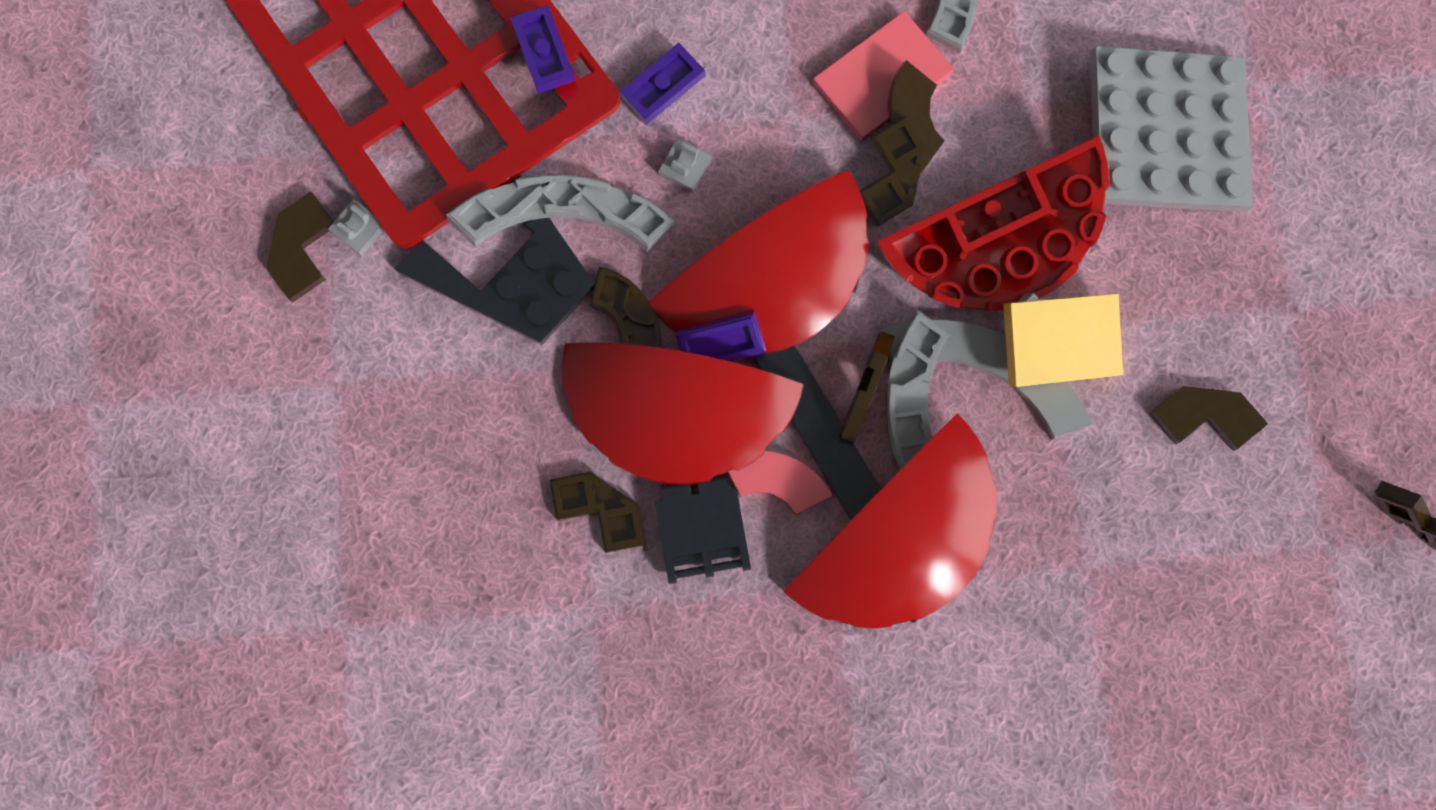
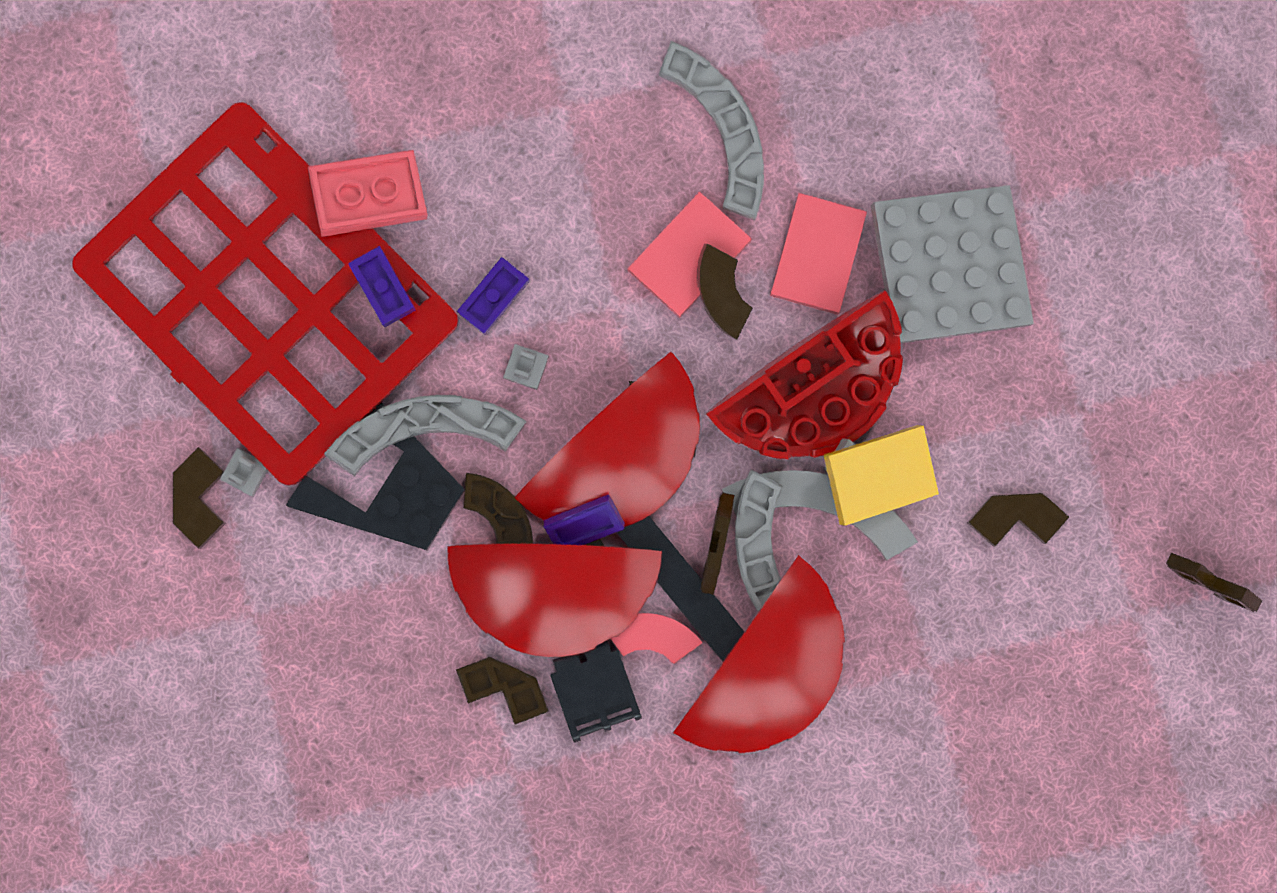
camera: 10 degrees left, 5 degrees up
dark brown tile [860,115,927,227] -> none
none -> coral tile [770,193,867,315]

